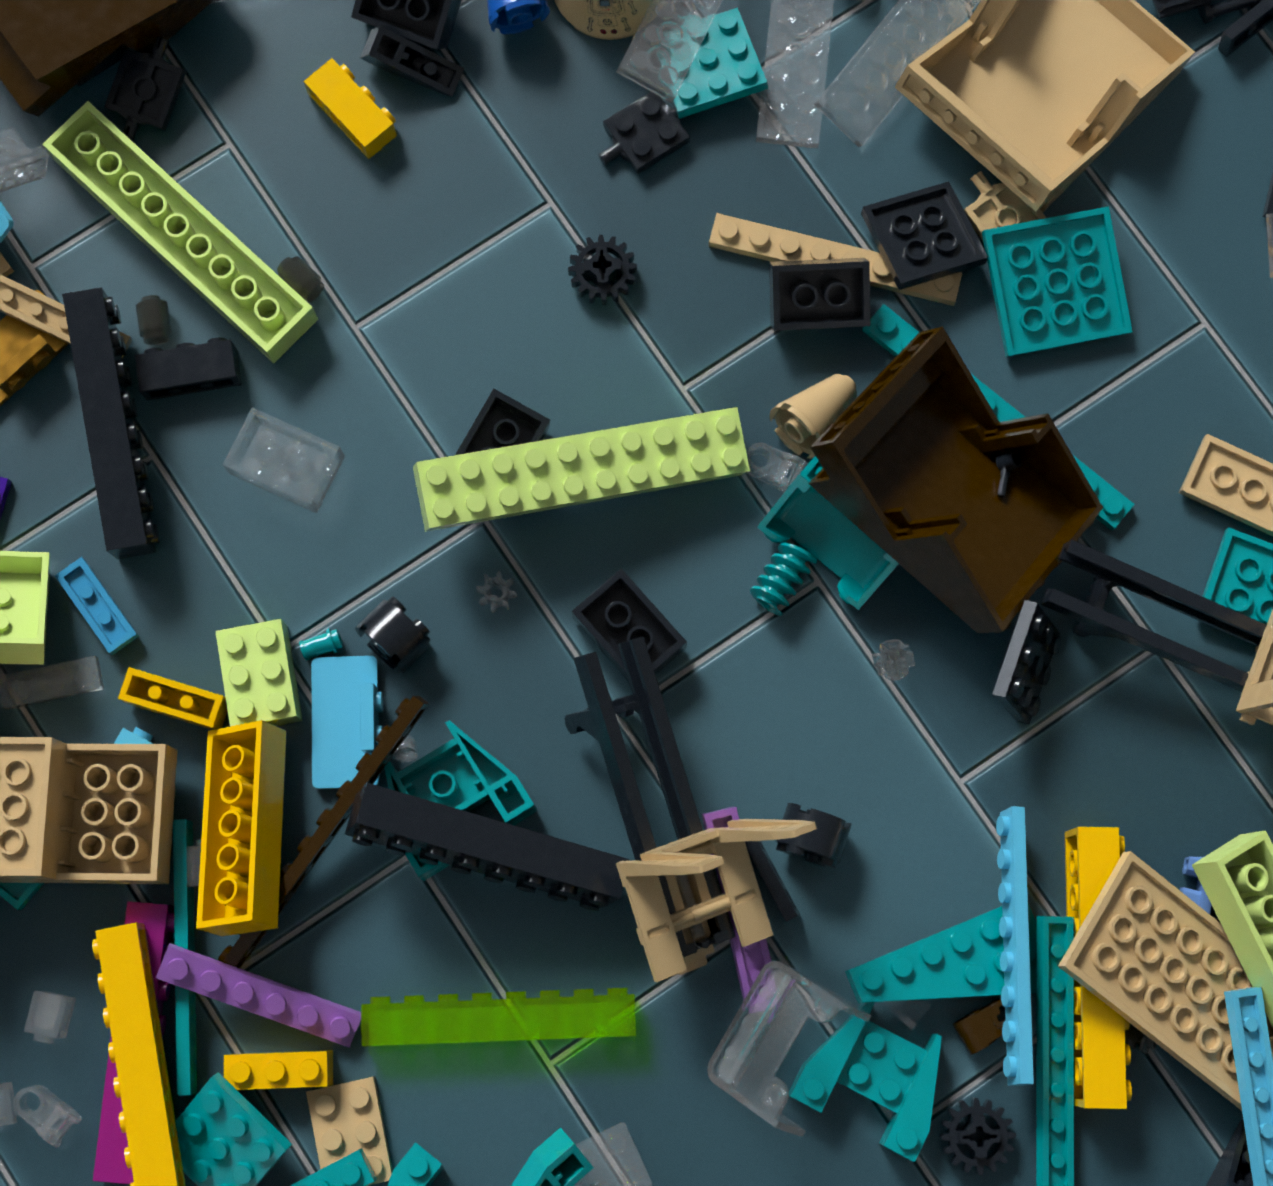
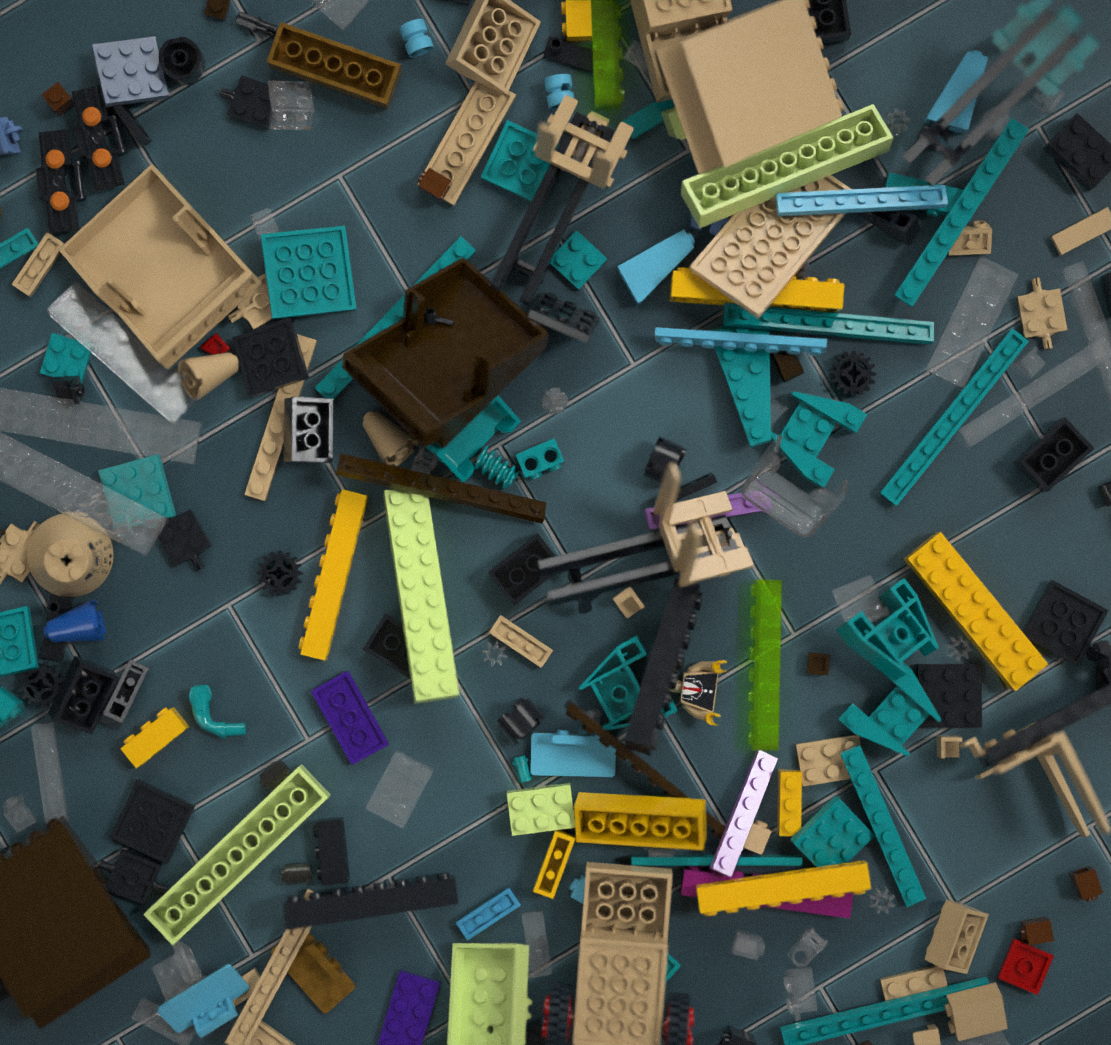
camera: 85 degrees left, 10 degrees up
none -> black plate [110,779,196,864]
none -> tan cone [178,352,240,400]
none -> teal piece [189,685,246,739]
none -> red tile [201,333,231,354]
none -> clear panel [250,208,280,240]
none -> yellow brick [298,489,368,660]
none -> dark purple plate [311,670,389,765]
none -> dark brown plate [336,453,546,524]
none -> reddish brown brick [418,168,452,202]
none -> tan plate [489,615,553,668]
none -> teal brick [516,438,564,481]
none -> teal plate [550,230,607,291]
none -> tan panel [612,586,644,618]
none -> medium azure slope [617,229,695,306]
none -> torso [671,660,727,726]
none -> tan brick [743,819,771,855]
none -> dark brown plate [806,652,830,675]

